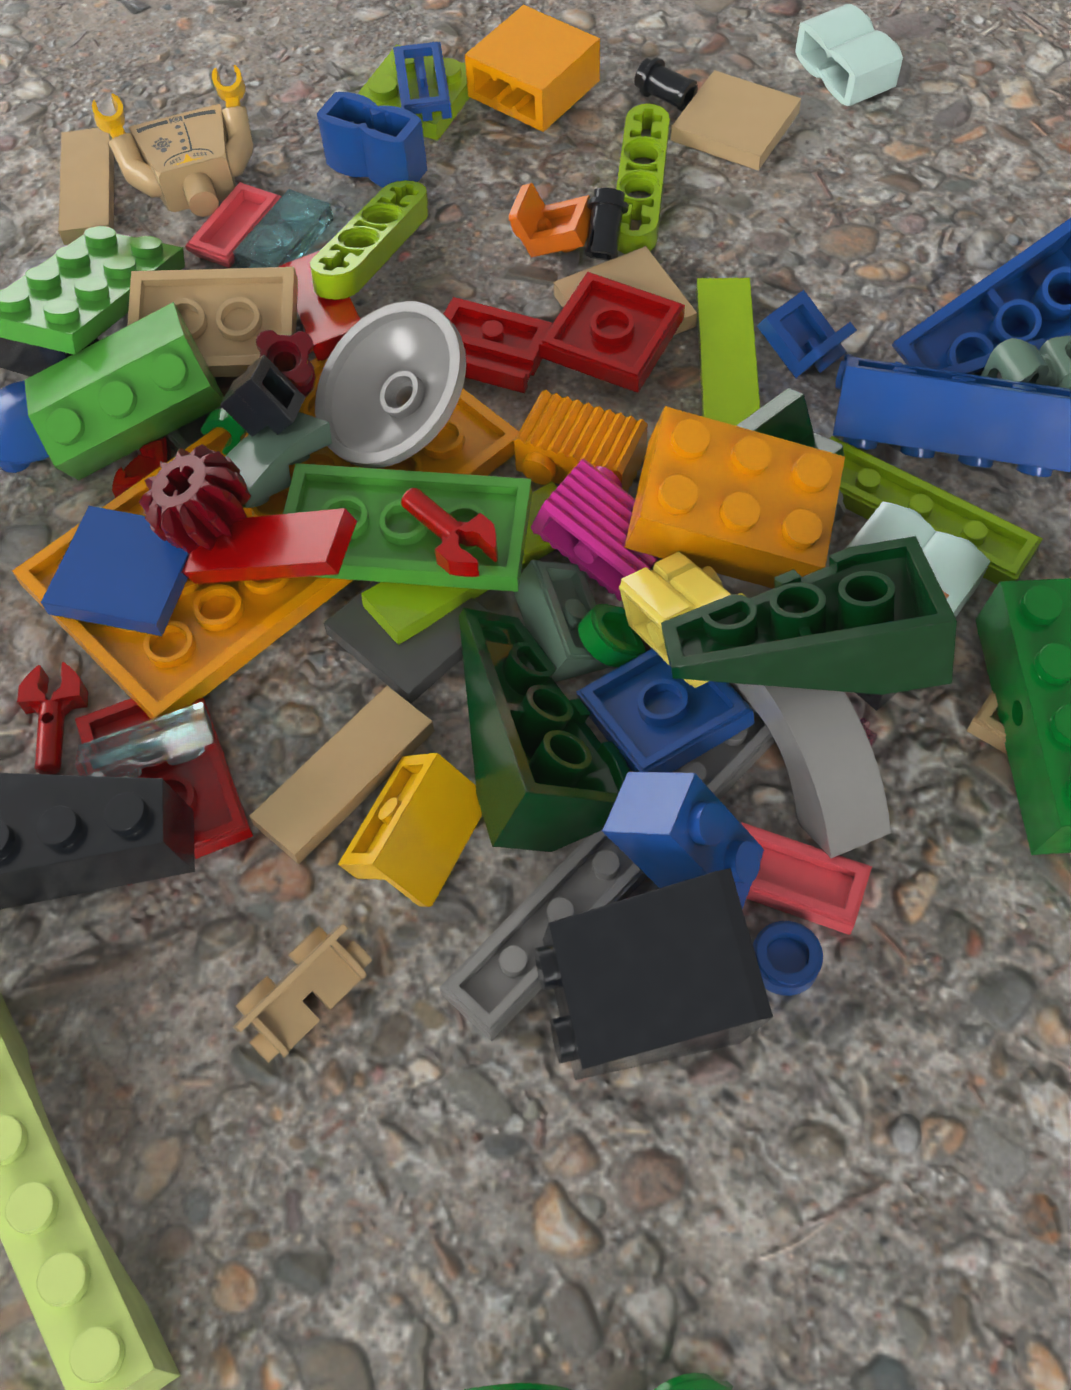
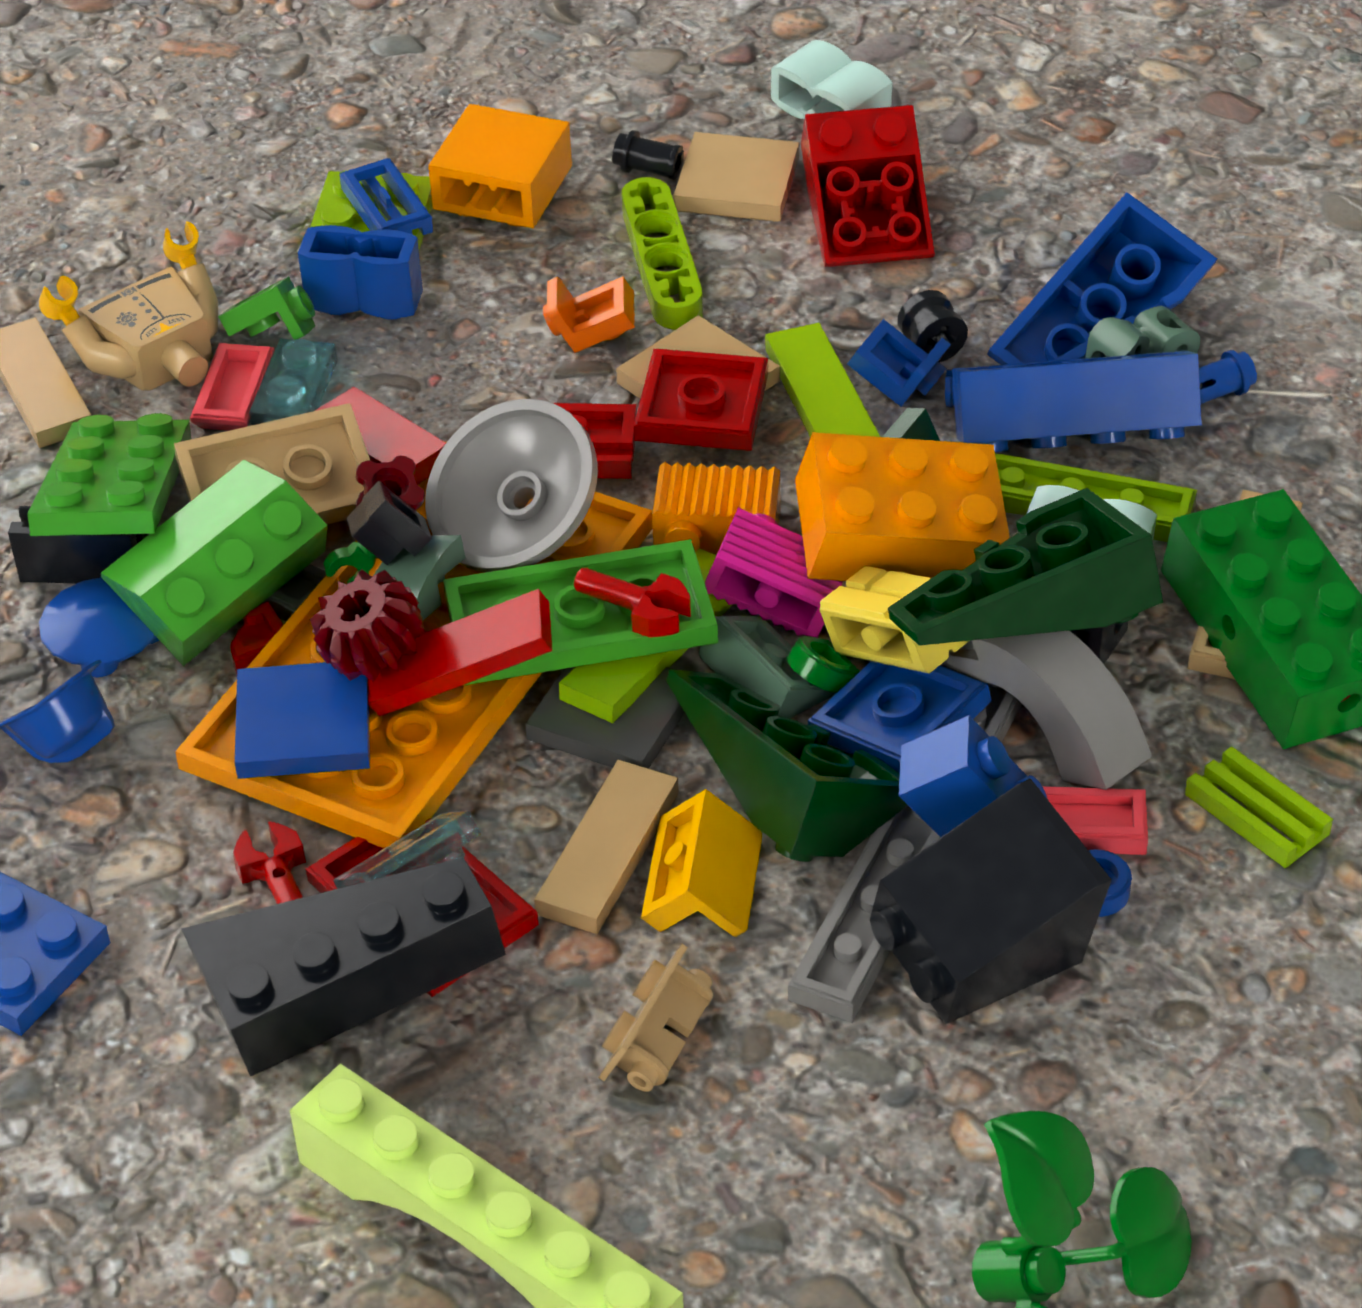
camera: 20 degrees left, 15 degrees down
lime beam [310,180,429,300] -> none
black pin [585,188,629,261] -> none
none -> bright green bracket [218,276,315,340]
none -> red slope [801,105,935,267]
none -> black wheel [897,290,968,362]
none -> lime tile [1185,746,1333,869]

